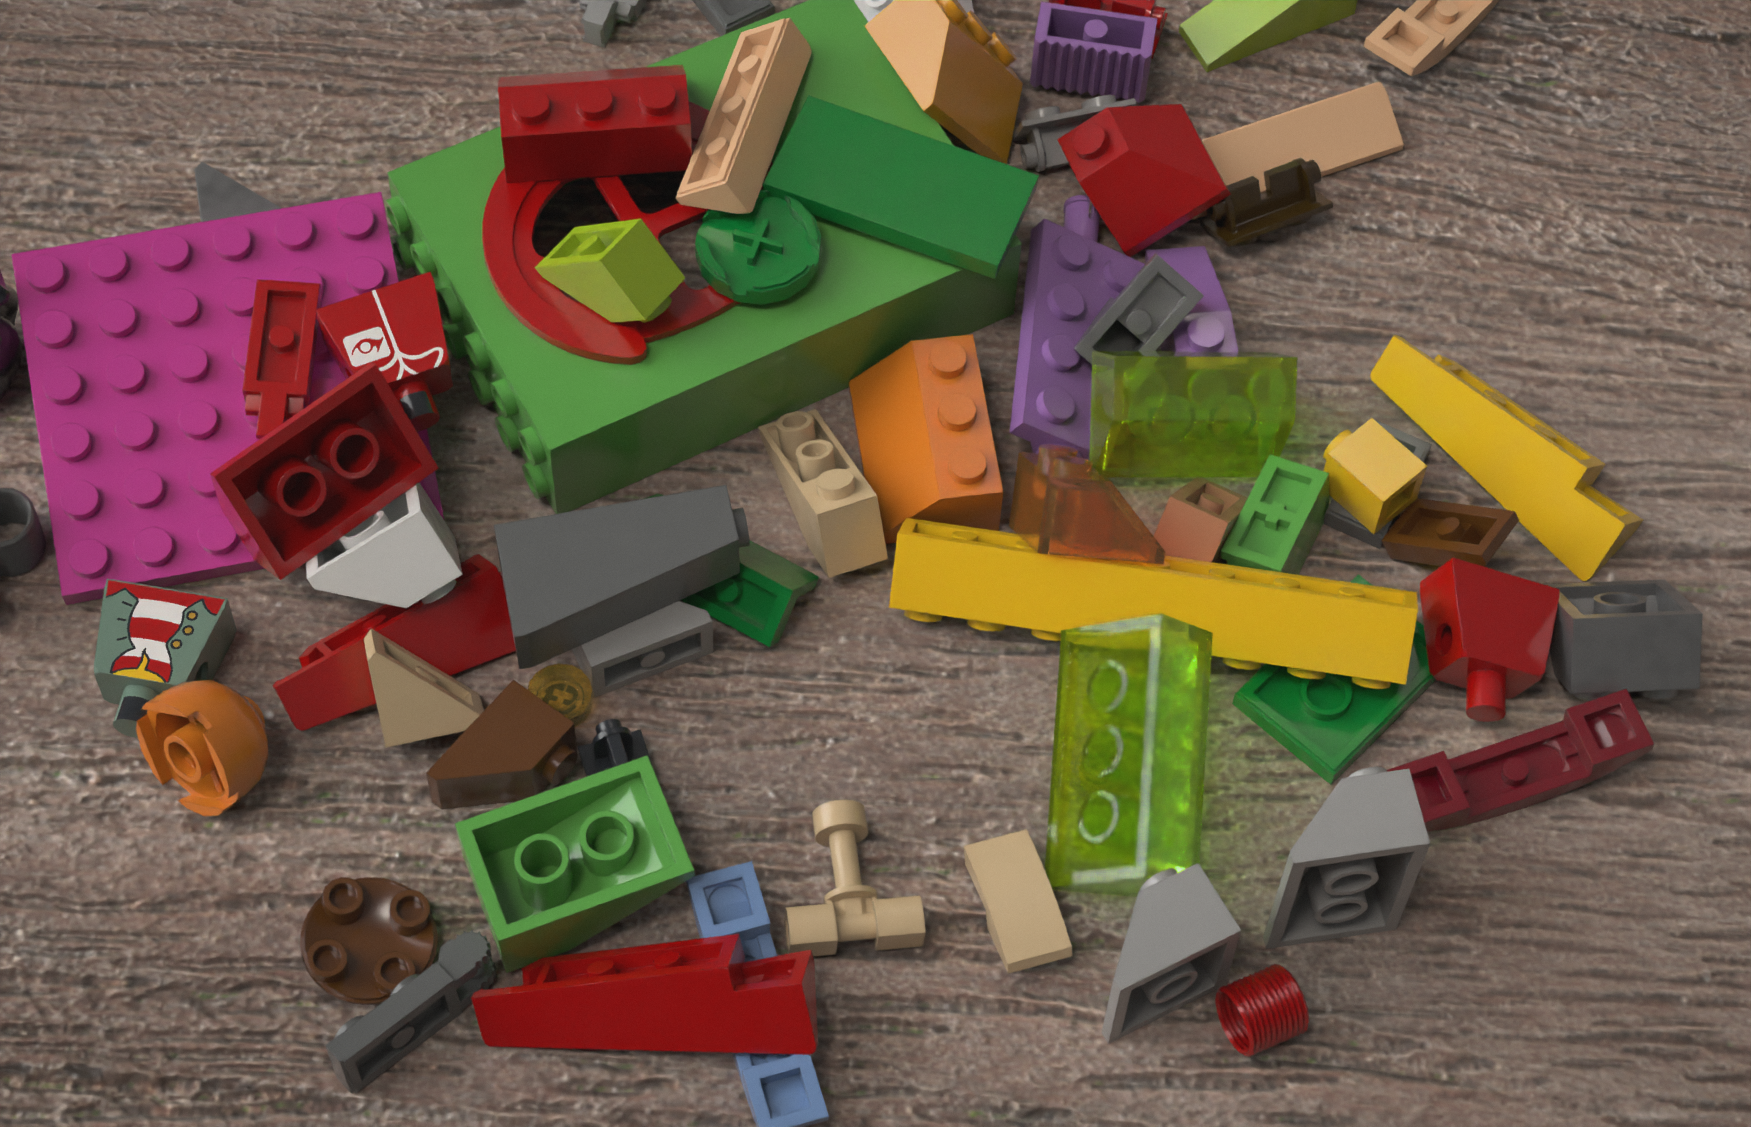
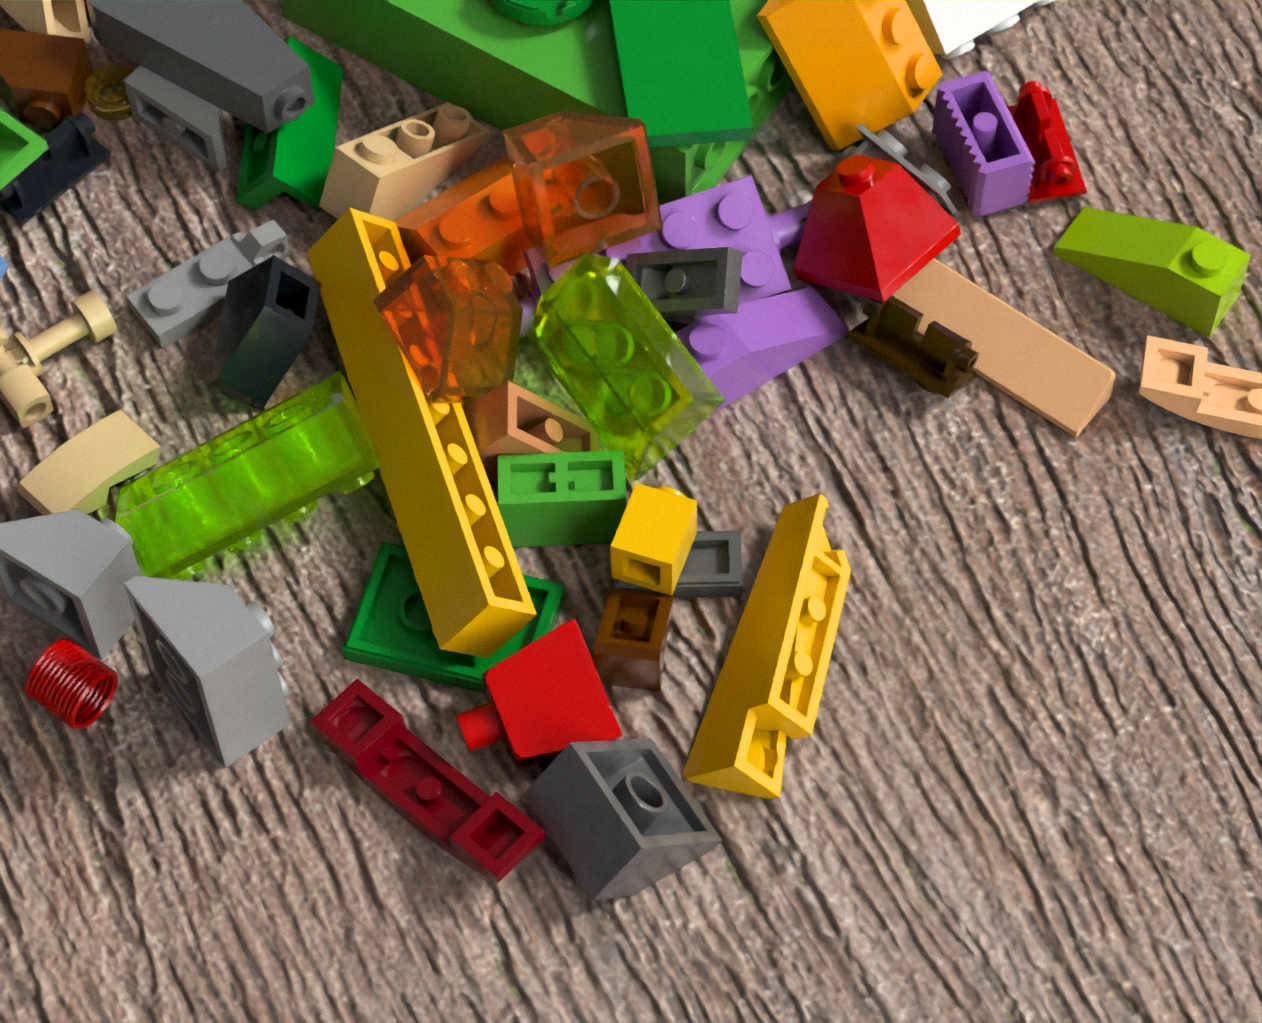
camera: 65 degrees right, 0 degrees up
none -> light grey hinge [126,219,291,348]
none -> black slope [209,255,321,410]
none -> clear orange slope [503,111,663,269]

